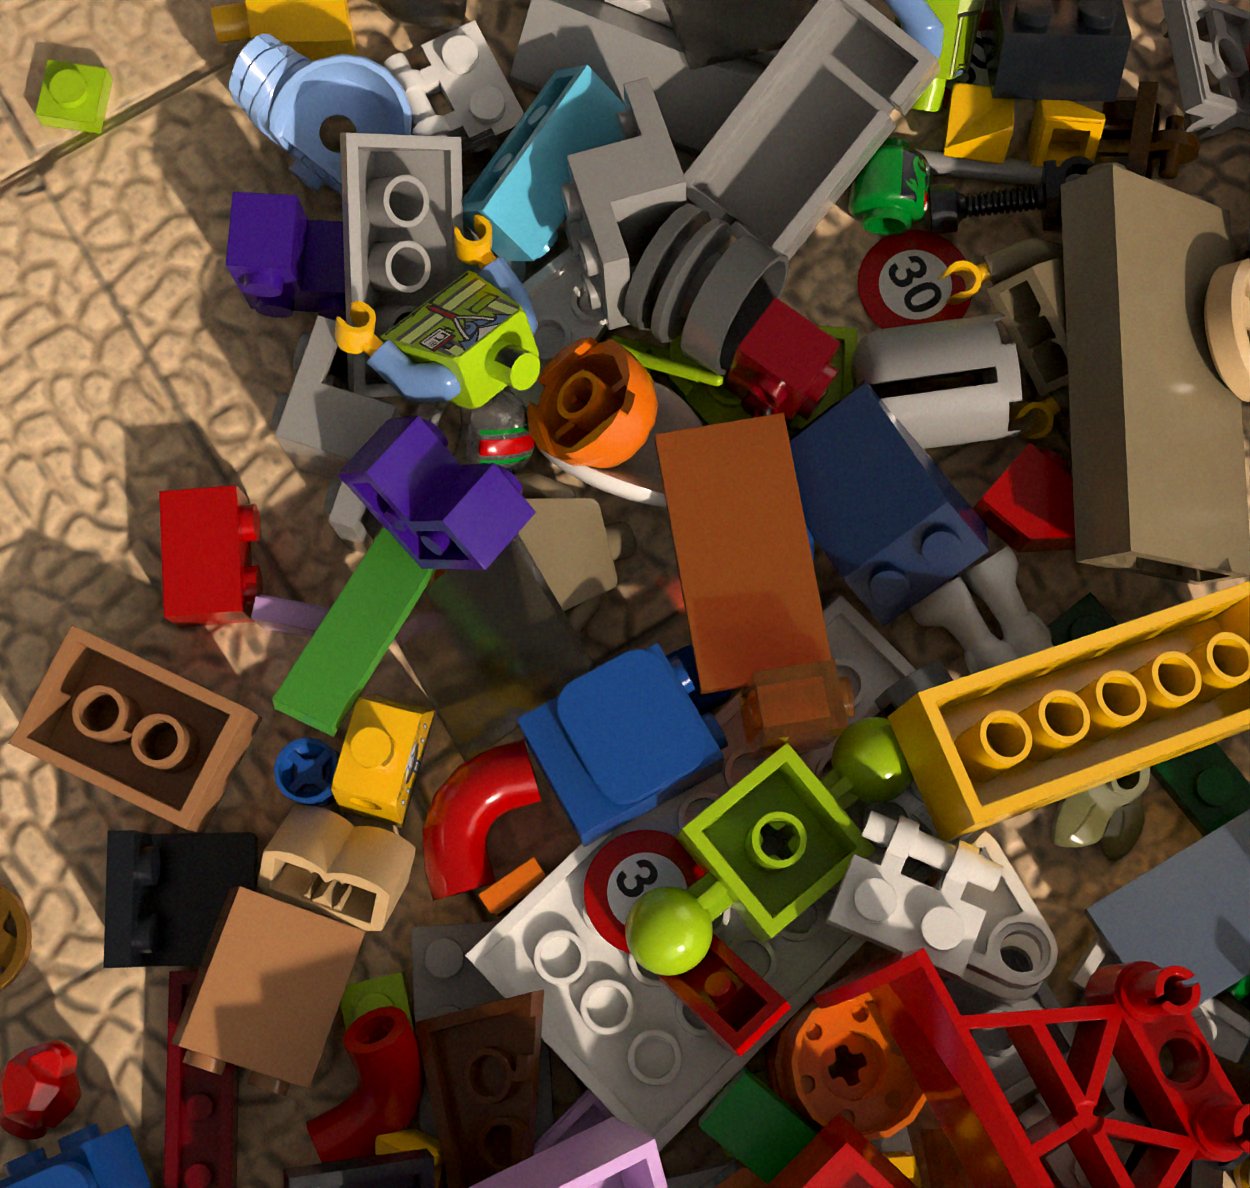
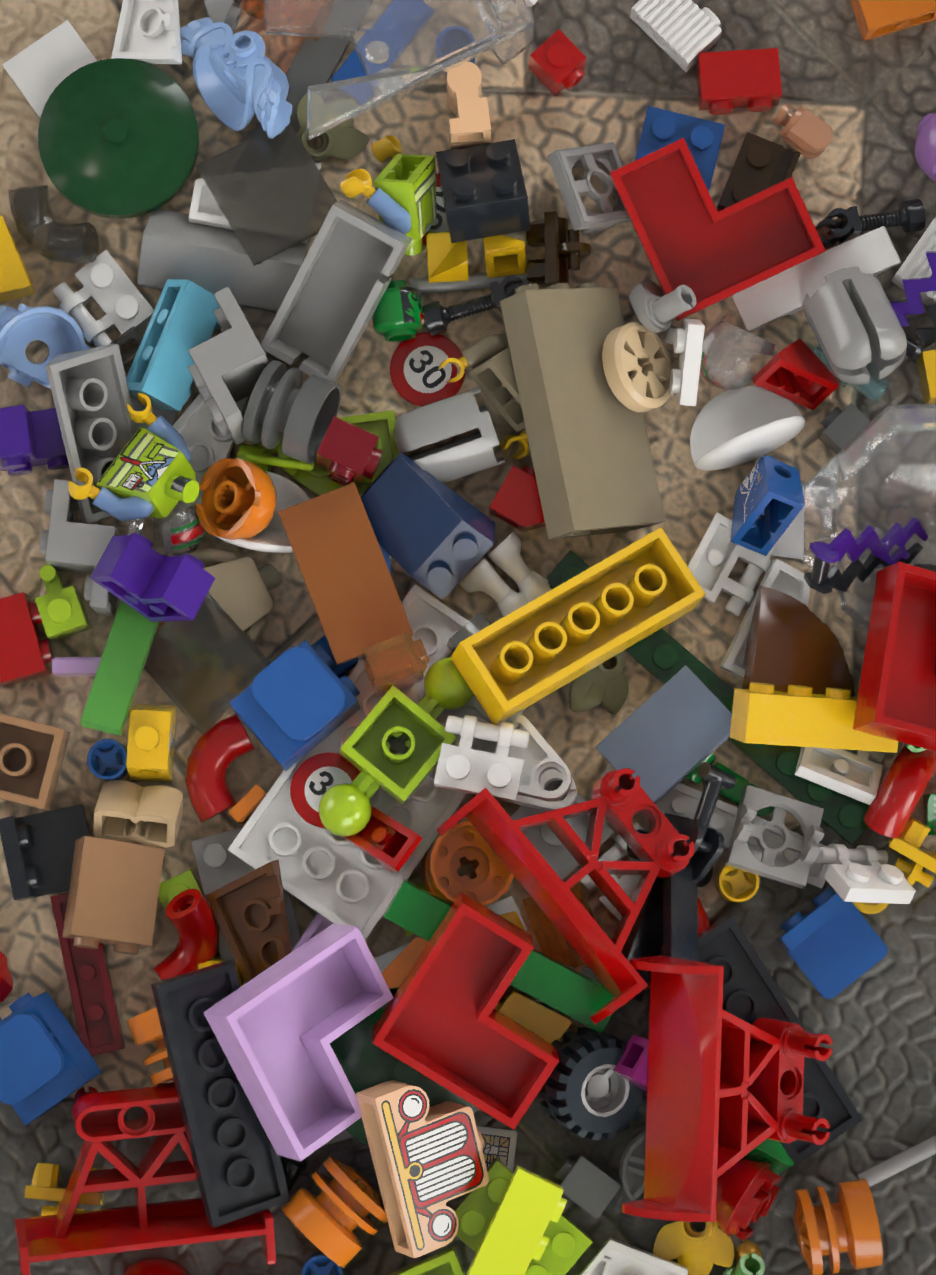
camera: 15 degrees left, 5 degrees up
none -> lime brick [34,565,92,642]

